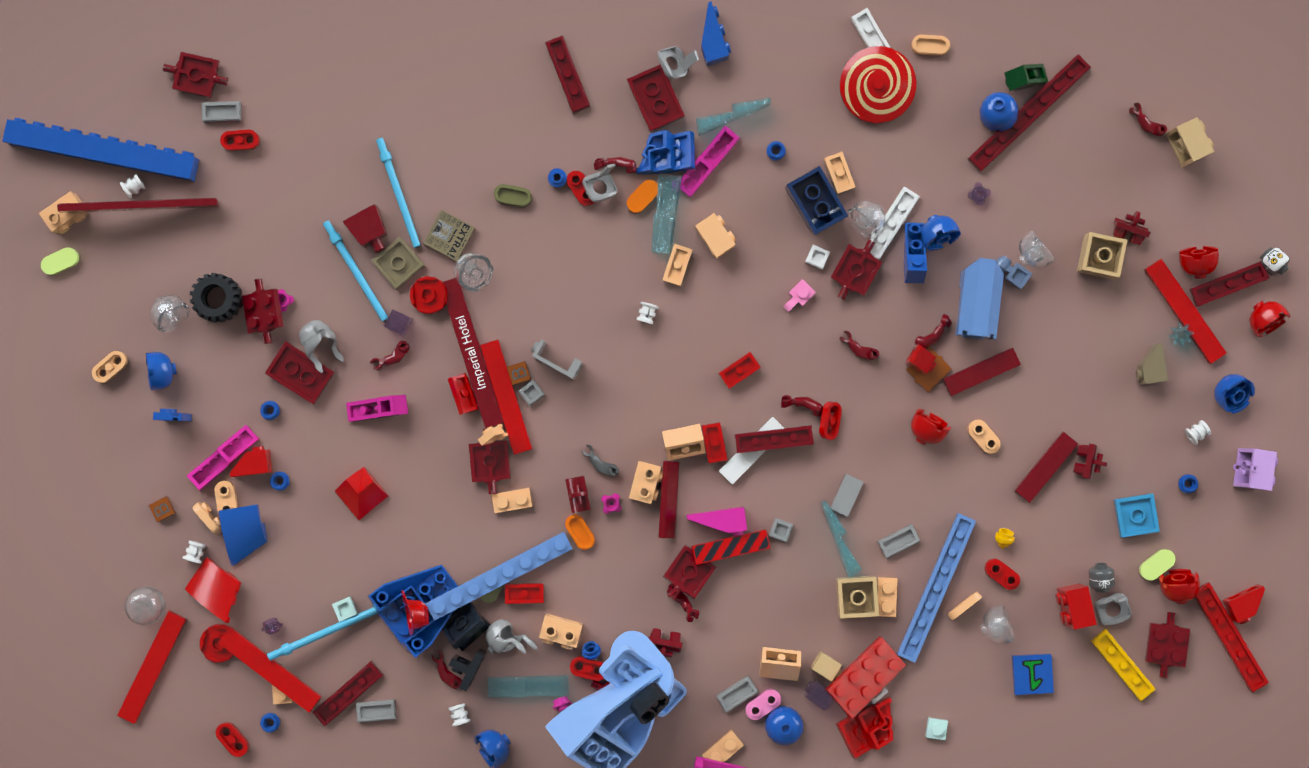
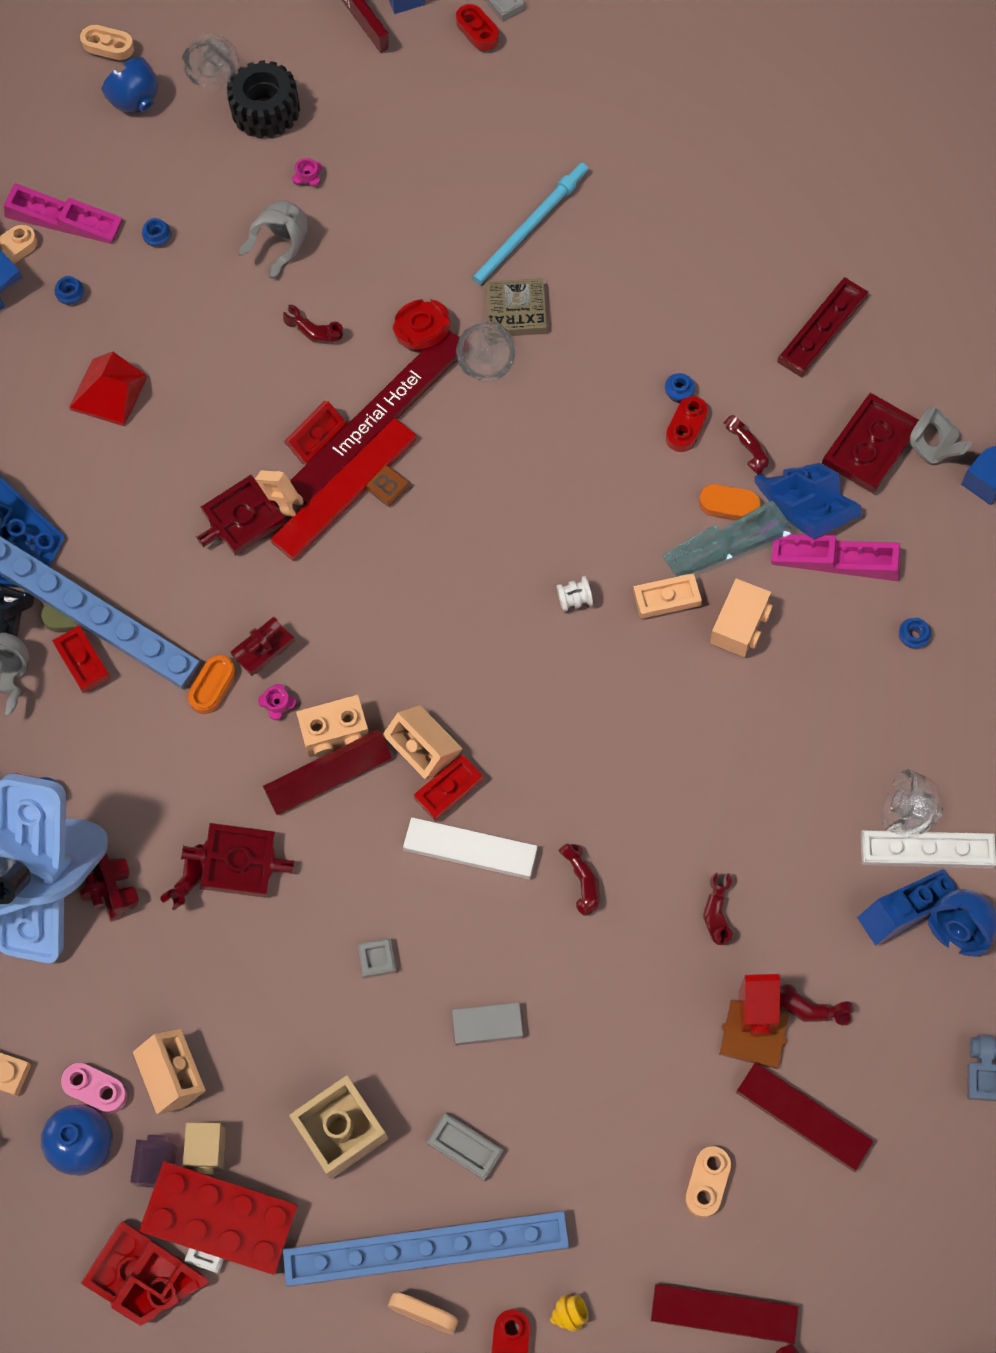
camera: 60 degrees right, 20 degrees down
blue plate [153,409,192,421] -> none
red slope [229,446,272,477] -> none
dark red plate [242,279,284,344] -> none
dark red plate [265,341,335,404] -> none
medium azure bar [323,220,388,322] -> none
dark red torso [343,204,387,253] -> none
dark pink slope [346,395,408,422] -> none
dark tan tile [371,236,426,290] -> none
clear purple brick [384,309,413,336] -> none
light nougat plate [491,488,533,513] -> none
olive tile [494,184,532,208] -> none
light grey tile [518,379,545,406] -> none
light grey panel [531,339,584,380] -> none
light nougat brick [539,614,583,650] -> none
dark grey arm [582,445,619,477] -> none
light grey piece [583,164,617,202] -> none
dark pink slope [686,507,747,536] -> none
tile [691,530,770,565] -> none
clear light blue slope [696,97,771,136] -> none
light grey tile [716,675,759,713] -> none
red plate [718,352,761,389] -> none
dark red plate [735,425,814,453] -> none
bright pink plate [783,279,816,312] -> none
dark blue brick [785,166,849,235] -> none
white tile [805,245,830,270] -> none
red plate [819,401,842,440] -> none
clear light blue slope [820,500,862,578] -> none
light nougat plate [824,152,855,195] -> none
dark red plate [830,239,882,300] -> none
light nougat plate [877,577,898,617] -> none
red cylinder [911,409,951,445] -> none
medium blue brick [955,258,1004,340] -> none

